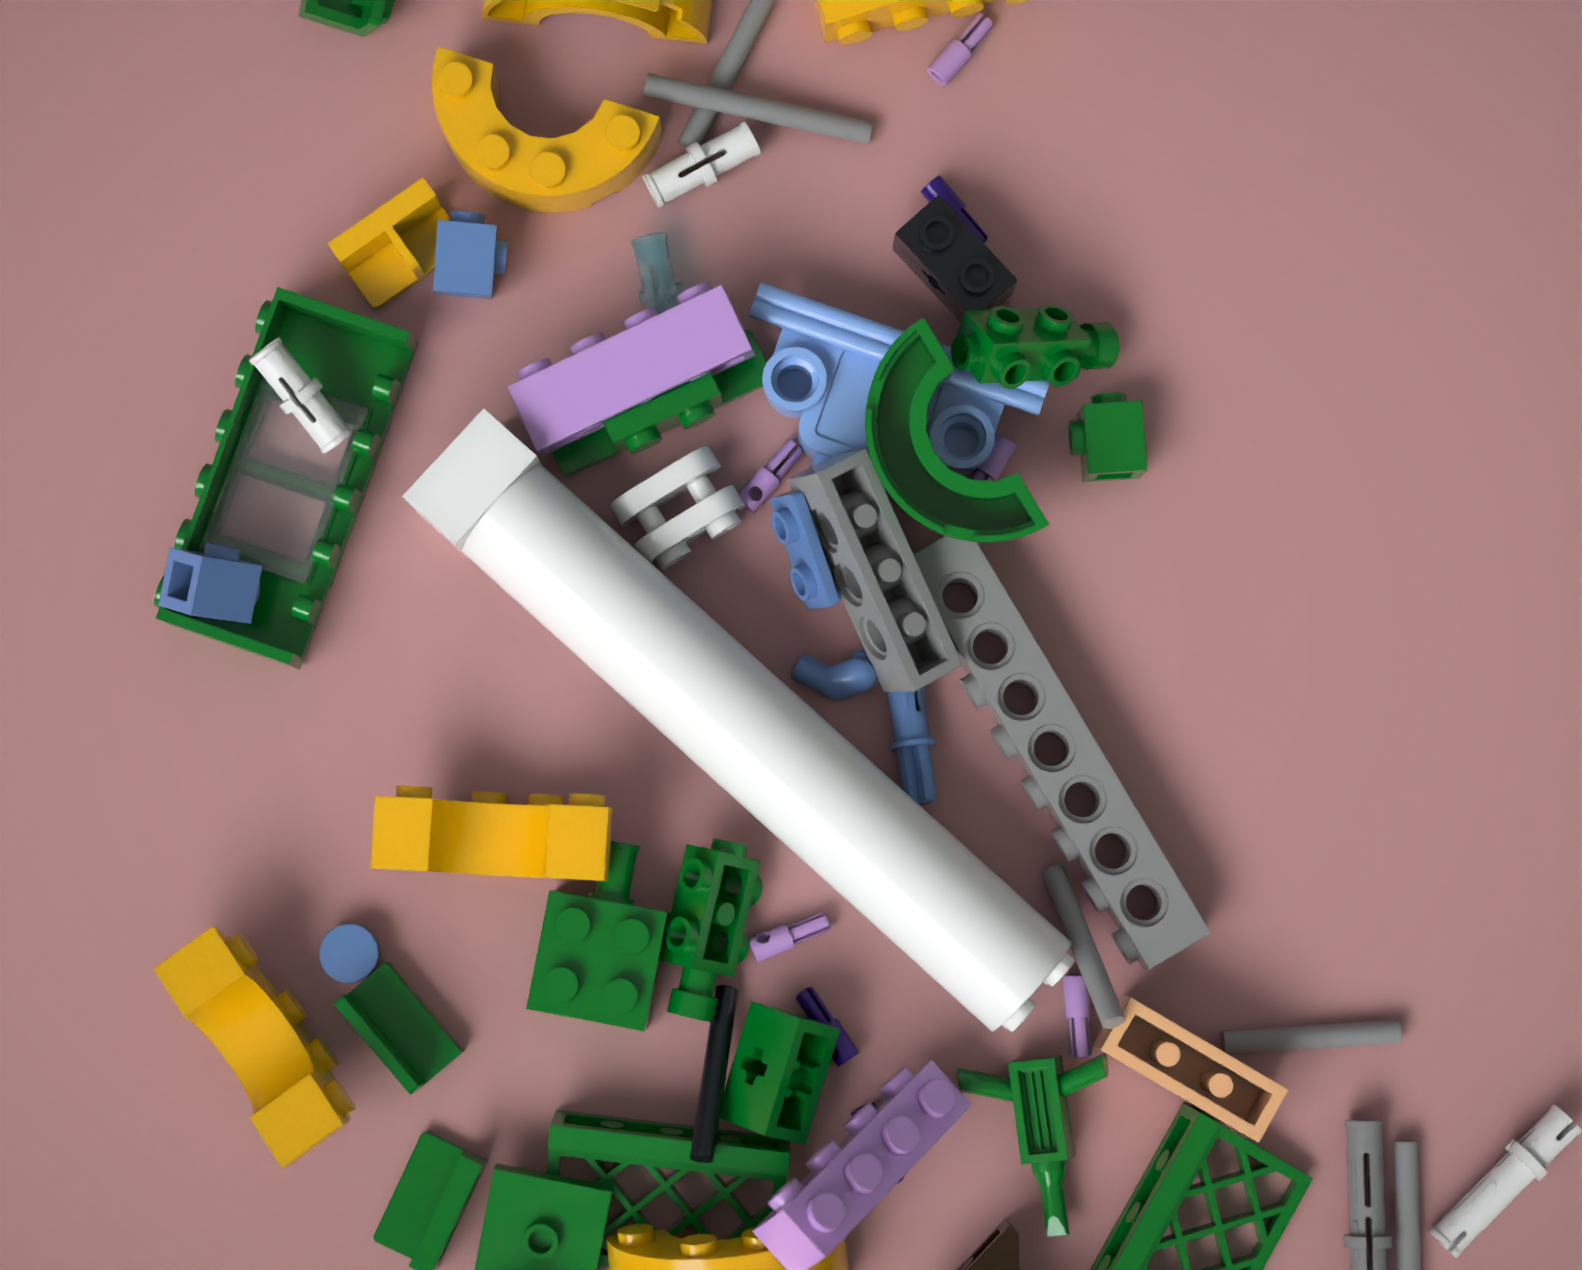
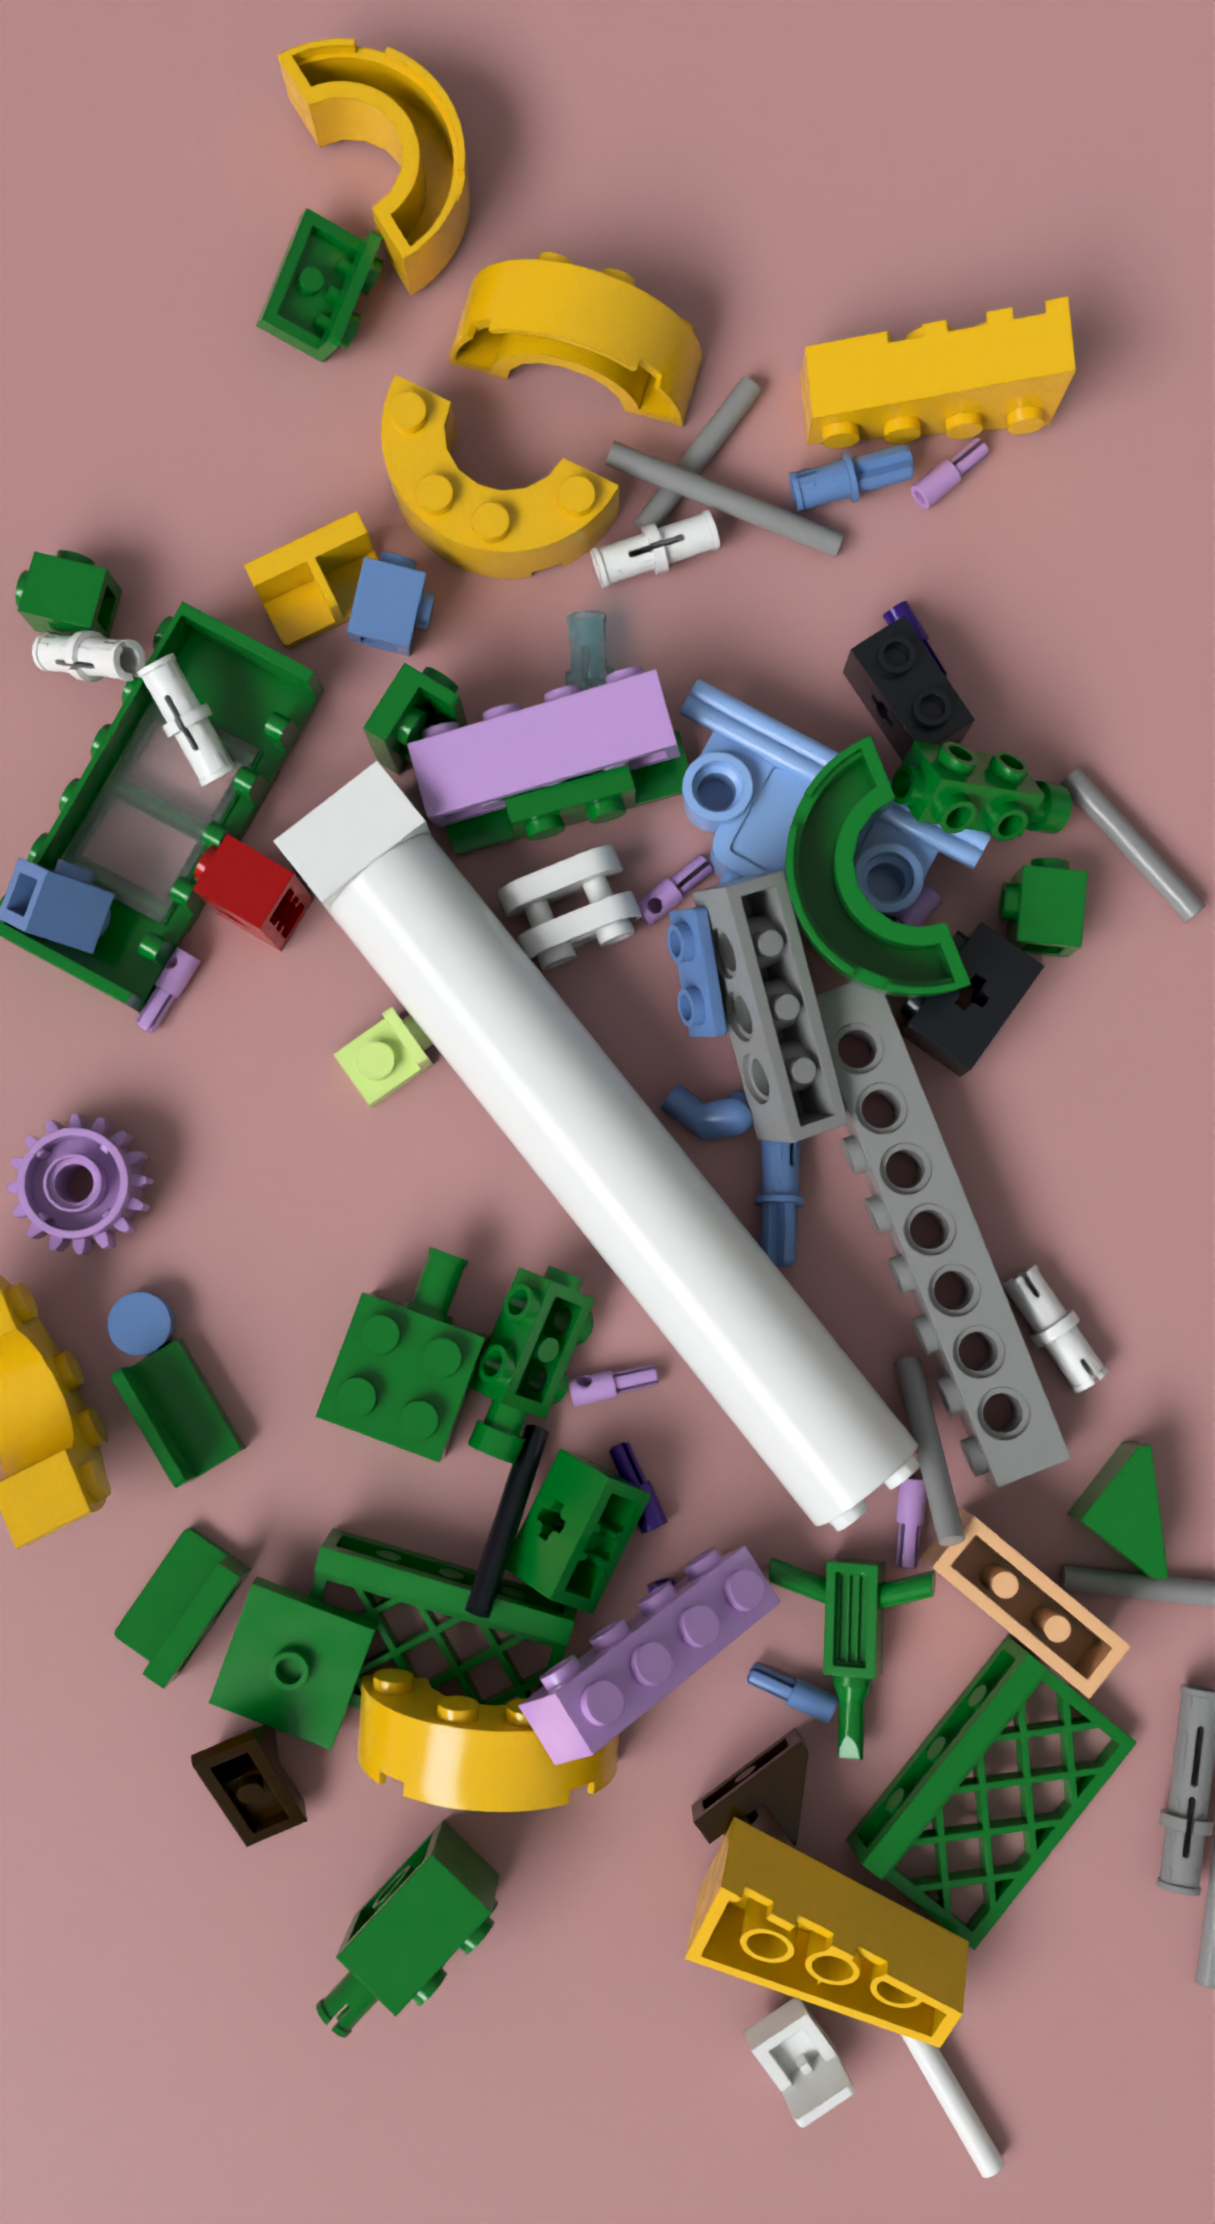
camera: 15 degrees right, 0 degrees up
yellow brick [370,785,613,881] -> none
none -> lavender gear [7,1114,154,1255]
none -> green brick [15,550,122,639]
none -> white pin [32,630,146,682]
none -> lavender pin [136,947,201,1033]
none -> red brick [192,834,314,952]
none -> yellowish green bracket [333,1006,434,1108]
none -> green bracket [363,662,467,775]
none -> medium blue pin [747,1662,838,1724]
none -> medium blue axle [788,444,915,513]
none -> black brick [900,922,1045,1077]
none -> white pin [1002,1264,1109,1394]
none -> light grey bar [1060,767,1206,922]
none -> green slope [1067,1441,1168,1580]

